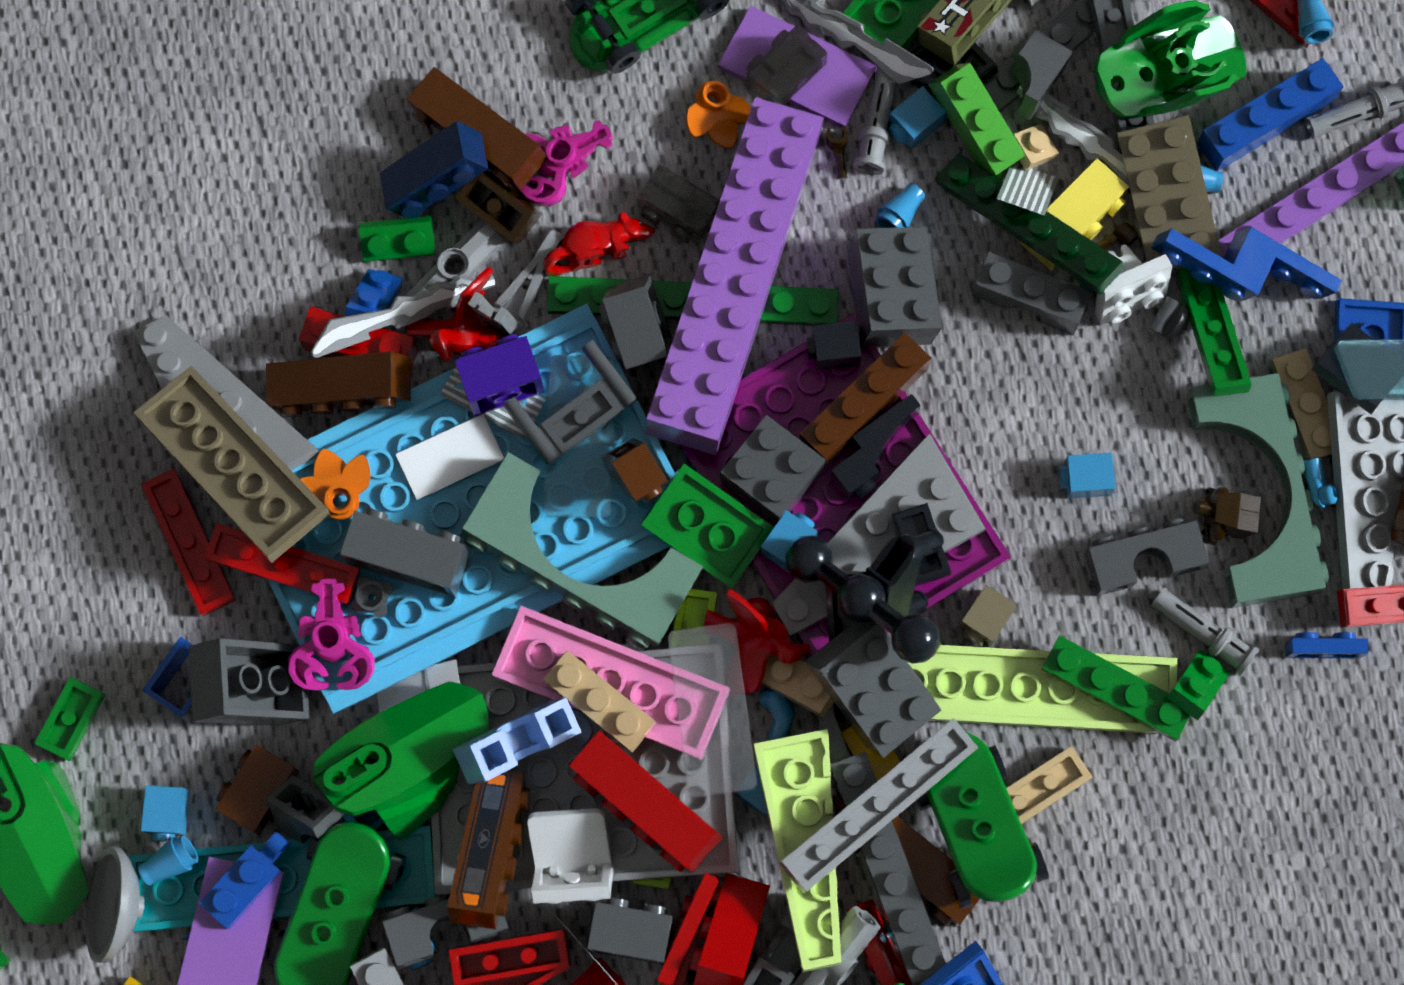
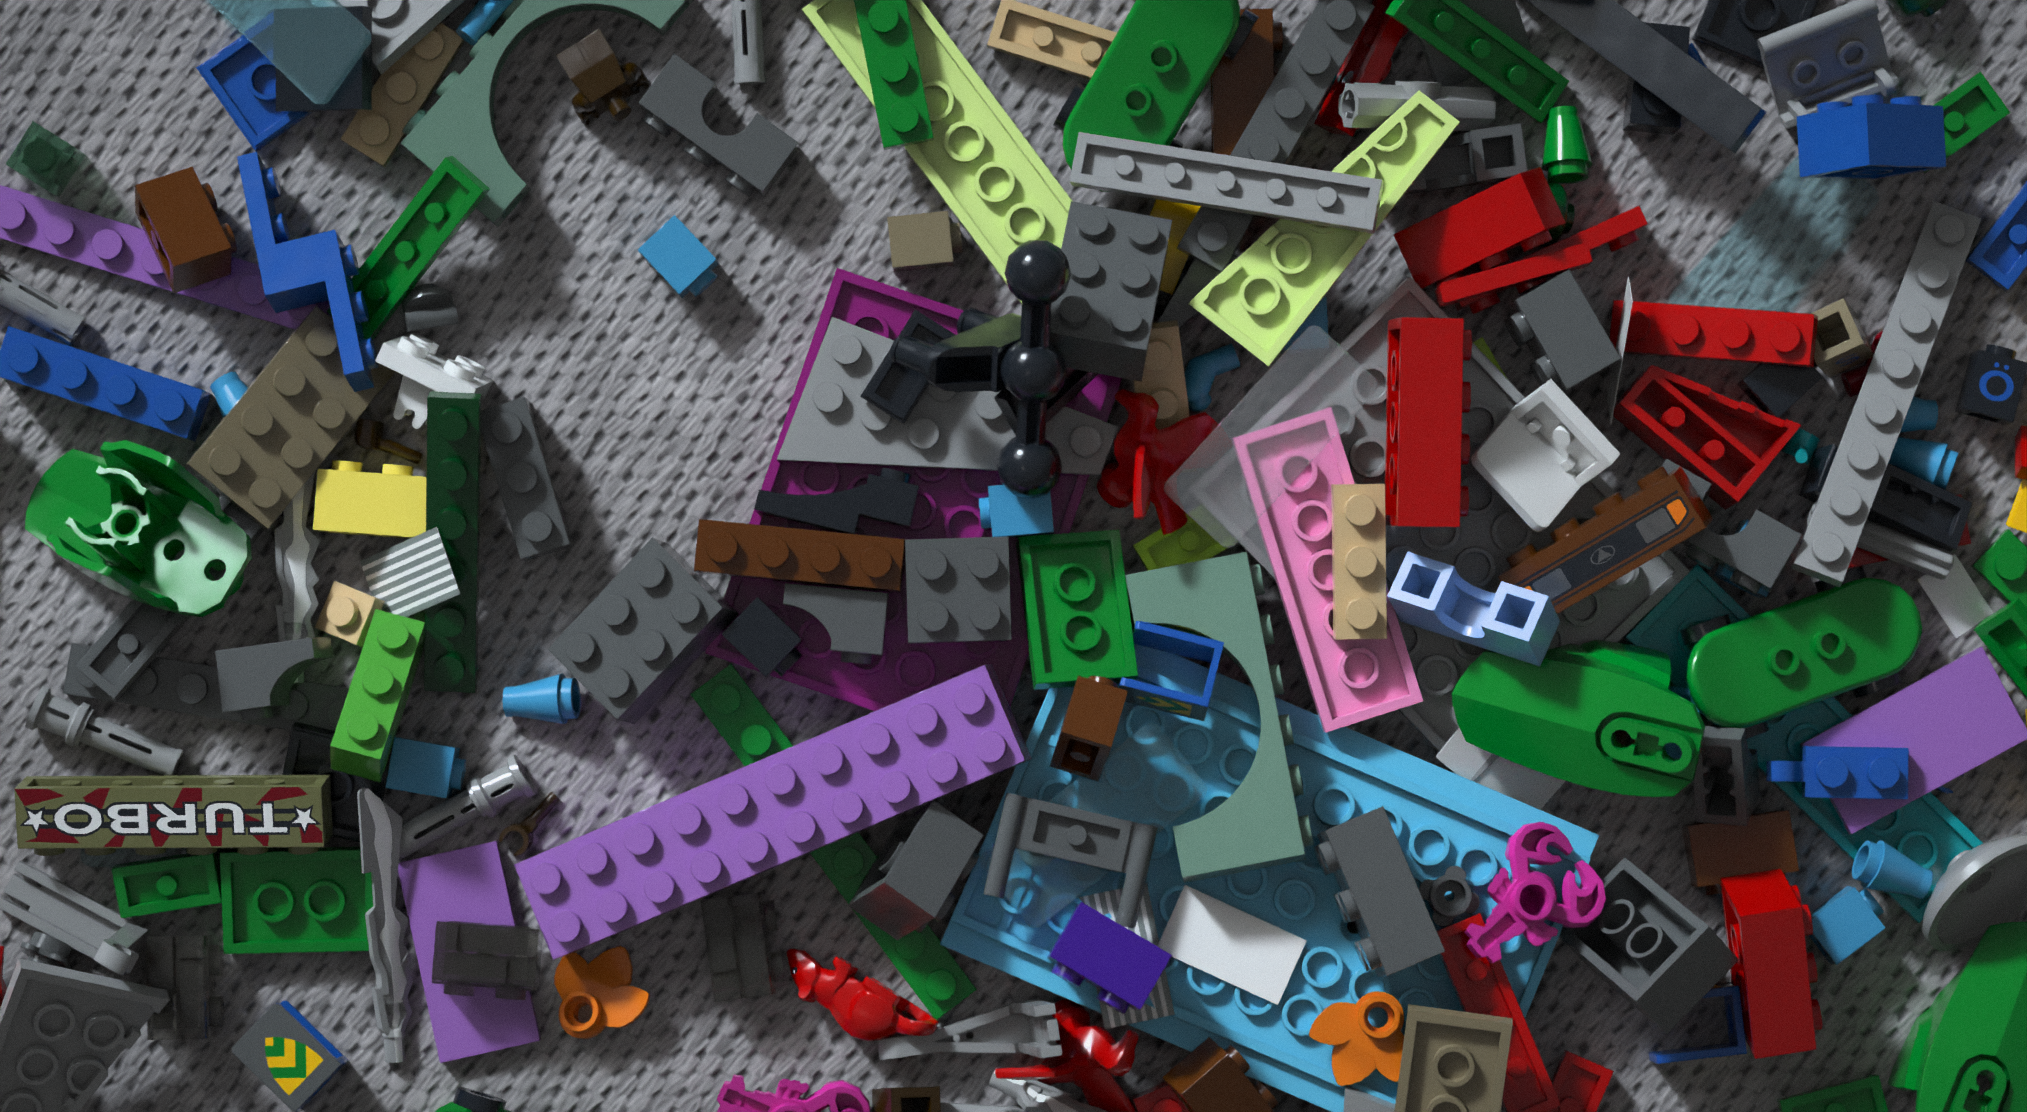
camera: 140 degrees left, 10 degrees up
none -> reddish brown brick [135,166,237,293]
none -> dark grey arch [783,583,889,665]
none -> blue piece [1119,621,1224,721]
none -> red brick [1720,869,1822,1059]

